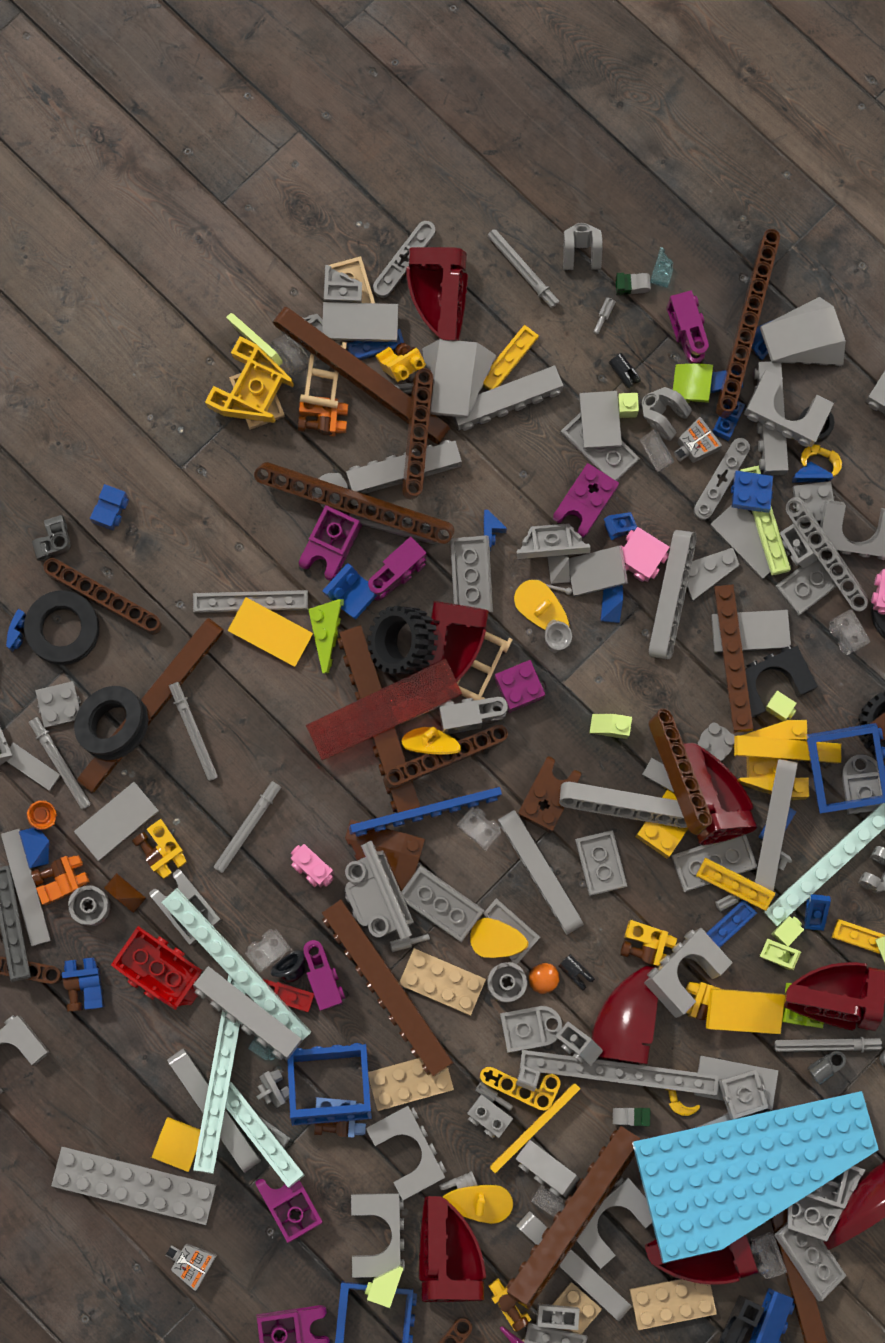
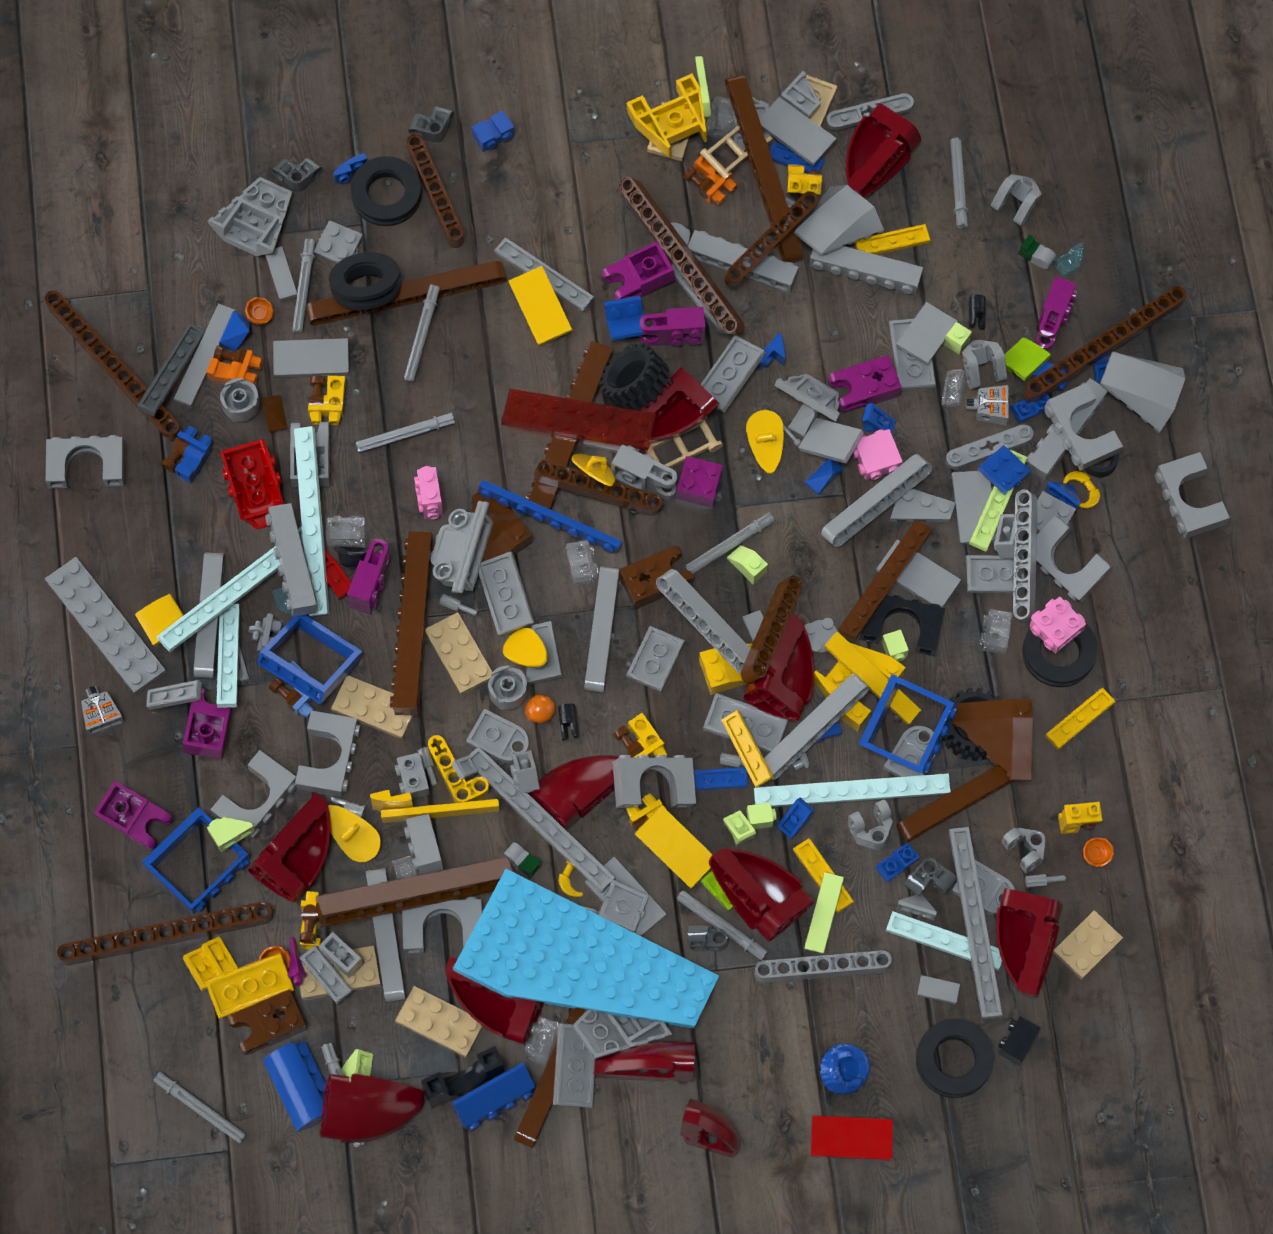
camera: 40 degrees right, 10 degrees down
lime wing [308,599,344,674] -> none
light grey piece [545,619,572,654] -> none
light grey axle [593,297,616,334] -> none
none -> light grey tile [146,680,202,710]
none -> yellow slope [370,790,413,812]
none -> light grey axle [686,512,775,574]

